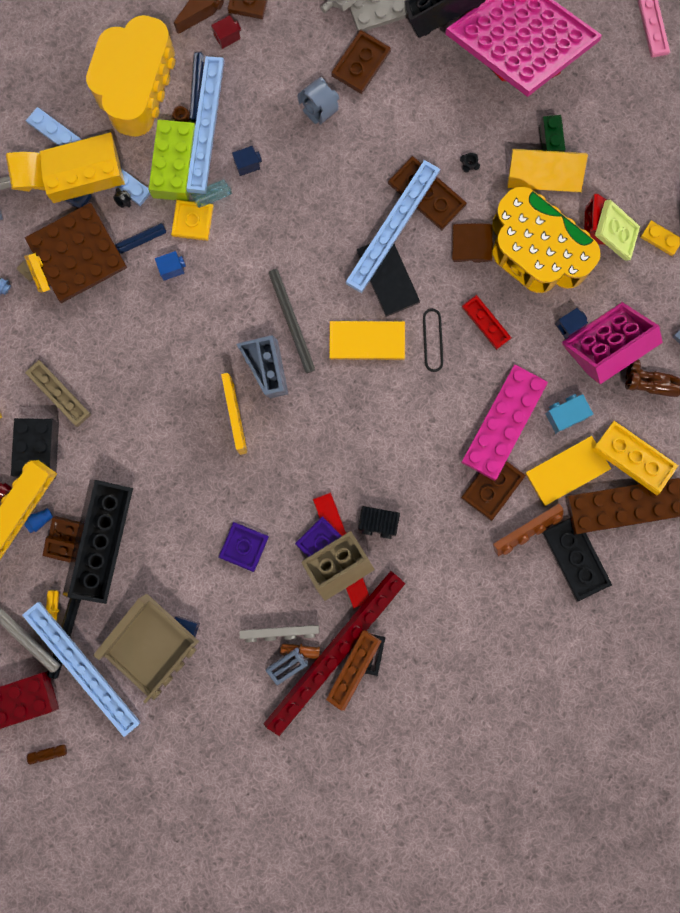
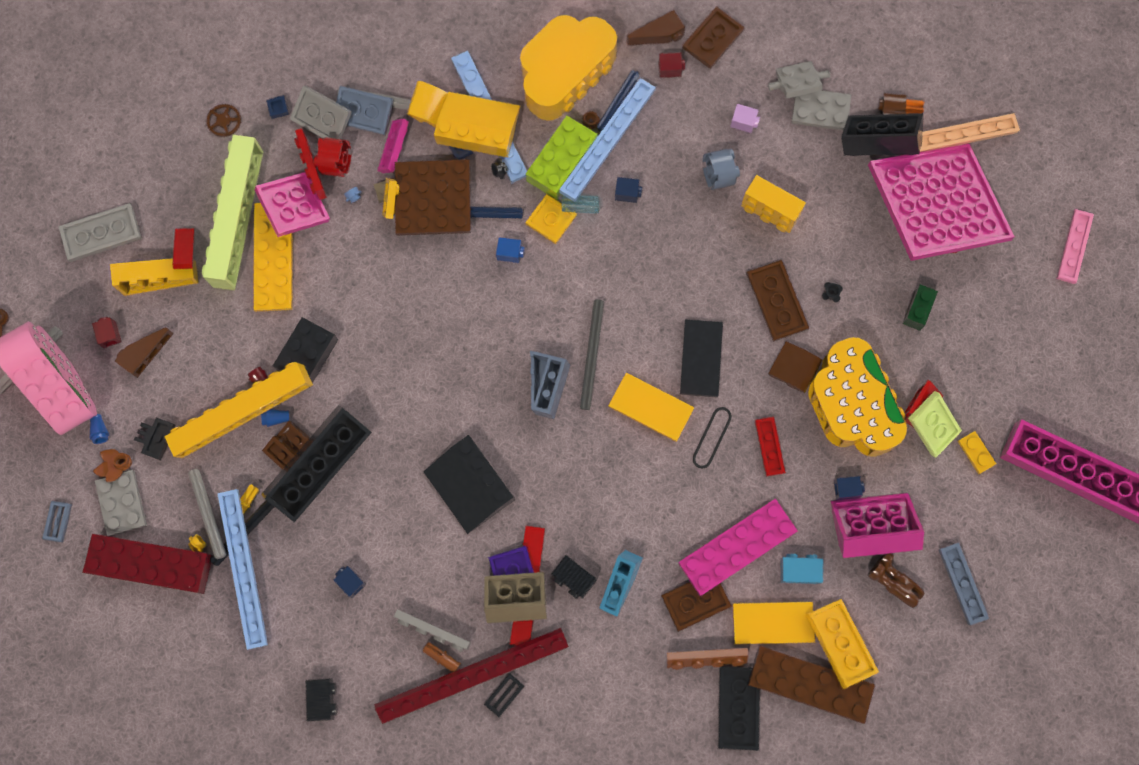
camera: 30 degrees right, 5 degrees down
dark tan plate [25,360,92,427] -> none
reddish brown axle [27,744,67,765] -> none
dark tan panel [93,594,199,703] -> none
dark purple tile [218,522,269,572] -> none
yellow tile [221,373,247,455] -> none
sand blue tile [265,648,308,686] -> none
dark orange plate [326,630,382,711] -> none
reddish brown plate [331,30,391,94] -> none
light blue plate [346,160,440,293] -> none
yellow tile [507,149,588,192] -> none
none -> yellow plate [188,534,207,552]
none -> black brick [305,679,337,722]
none -> dark pink plate [377,119,409,174]
none -> black slope [423,435,515,534]
none -> dark azure slope [599,550,643,617]
none -> lavender brick [730,104,760,133]
none -> yellow brick [741,175,806,233]

